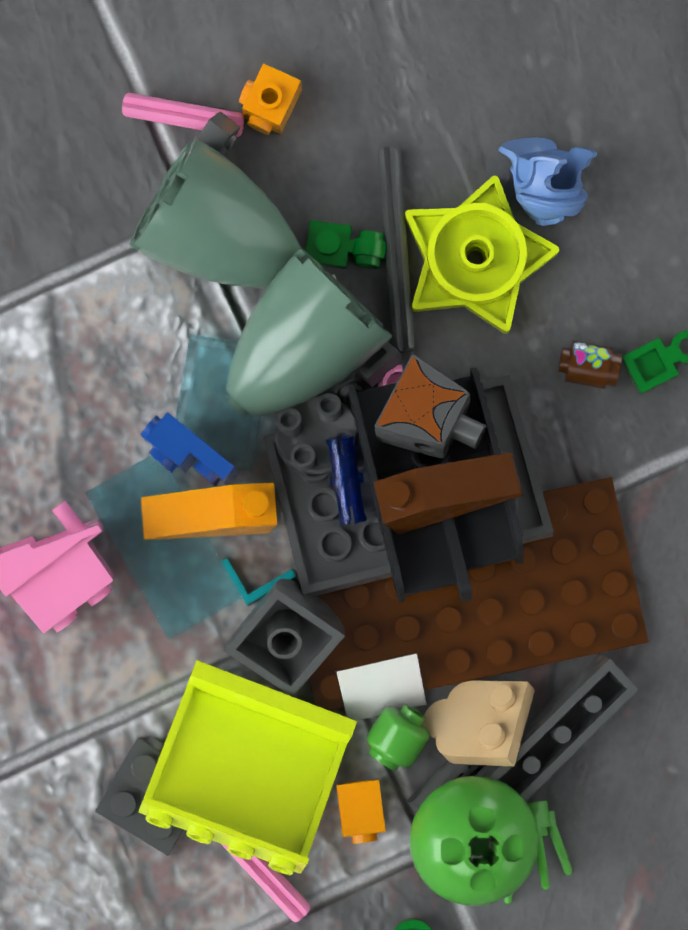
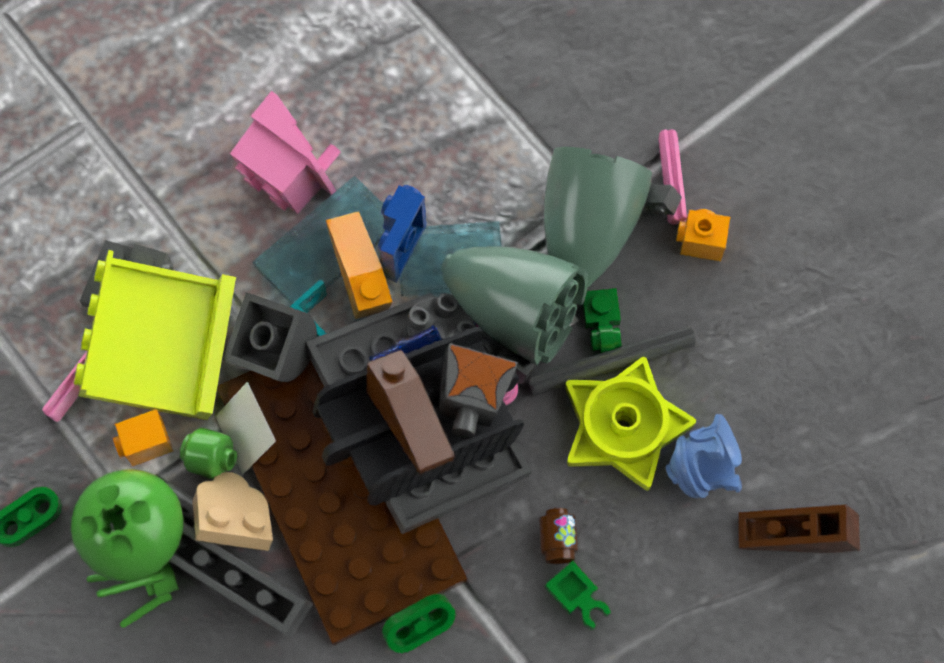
camera: 75 degrees right, 15 degrees down
none -> green plate [382,594,456,653]
none -> reddish brown slope [739,504,860,553]

